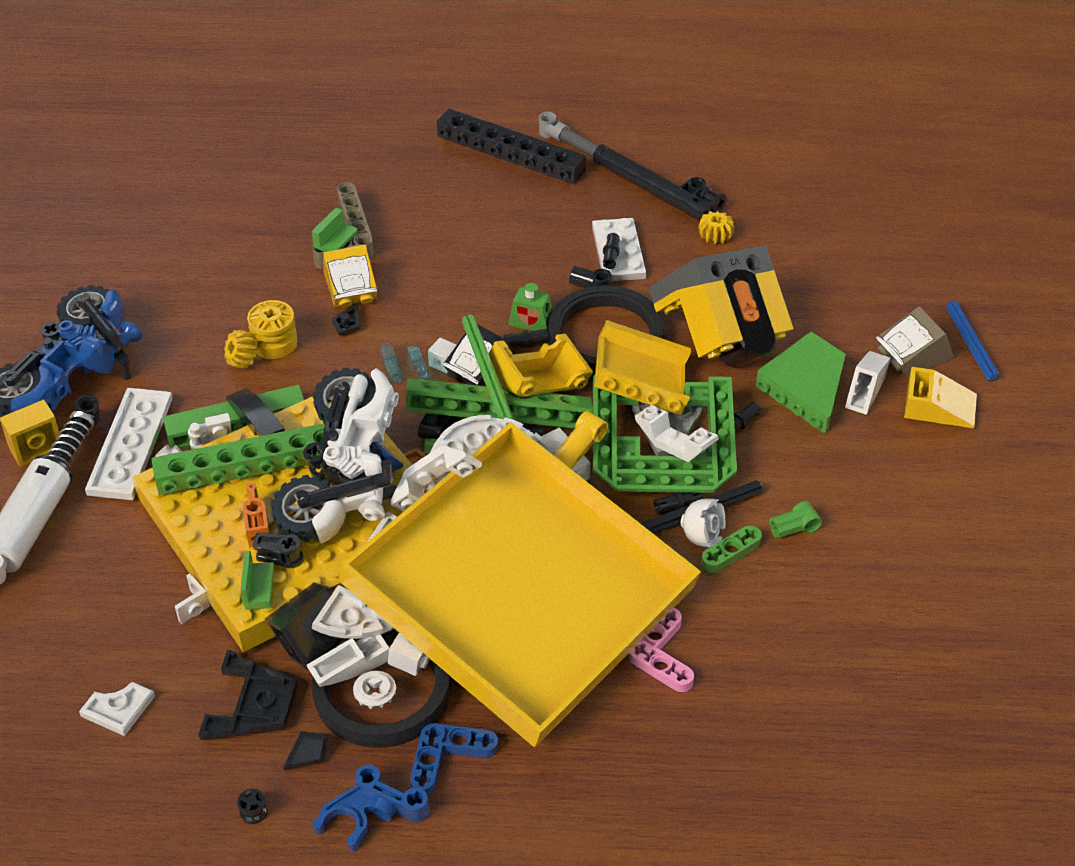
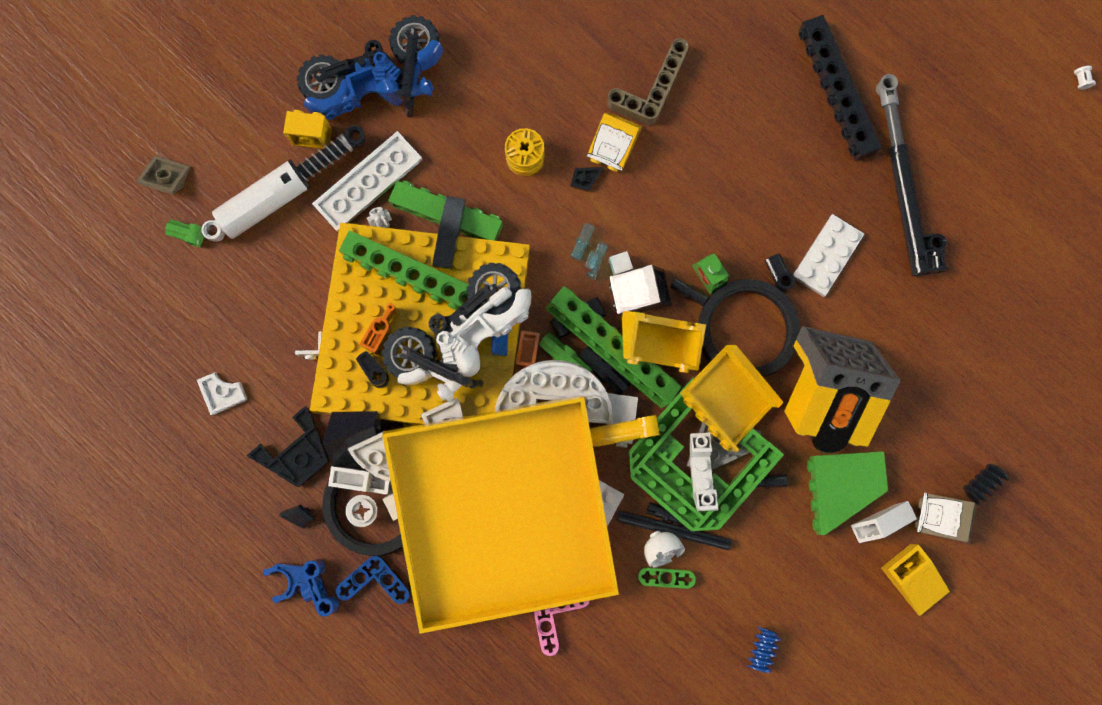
camera: 40 degrees right, 35 degrees up
white plate [188,413,232,450] -> none
yellow gear [224,330,258,368] -> none
black wheel [237,789,268,824] -> none
bright green panel [241,551,275,610] -> none
bright green panel [312,208,358,252] -> none
white slope [390,445,482,512] -> none
bright green axle [462,315,514,420] -> none
black pin [602,233,620,269] -> none
yellow gear [699,211,734,244] -> none
bright green piece [769,501,822,538] -> none
blue axle [946,300,999,381] -> none
none -> blue piece [746,626,781,673]
none -> black piece [963,464,1010,506]
none -> white bush [1074,66,1096,90]

